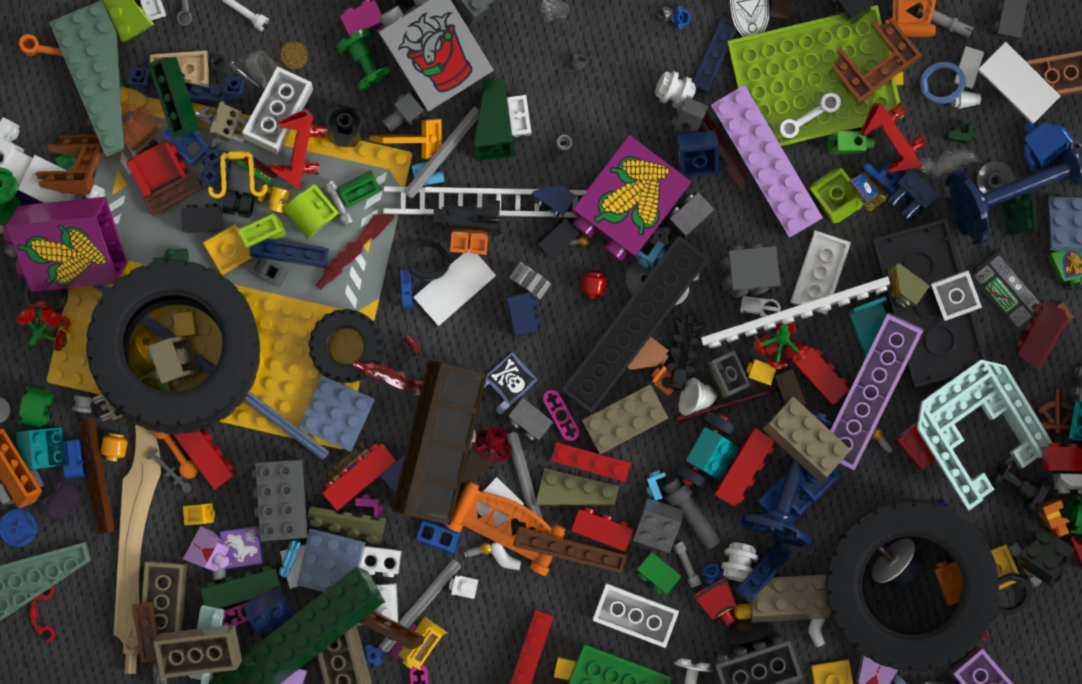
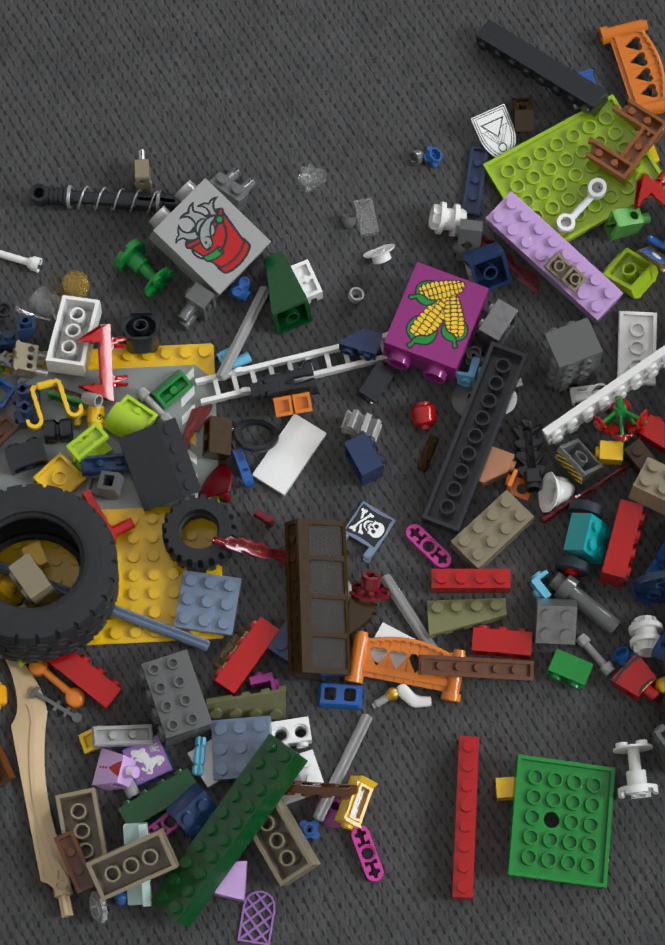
camera: 15 degrees left, 15 degrees down
dark pink piece [340,0,383,37] -> none
light orange piece [370,119,442,159] -> none
white bracket [449,575,478,599] -> none
flat silver brick [509,398,553,441] -> none
pearl gold piece [568,234,590,247] -> none
white brick [592,583,679,648] -> none
none -> light grey hinge [81,391,103,408]
none -> red piece [82,489,135,545]
none -> light grey tile [92,724,153,748]
none -> black slope [118,418,202,511]
none -> dark red shield [198,462,232,503]
none -> dark brown brick [202,415,234,461]
none -> blue plate [229,277,252,303]
none -> clear plate [354,197,379,237]
none -> white piece [363,244,395,264]
none -> dark brown axle [417,435,439,472]
none -> dark tan slope [543,252,587,292]

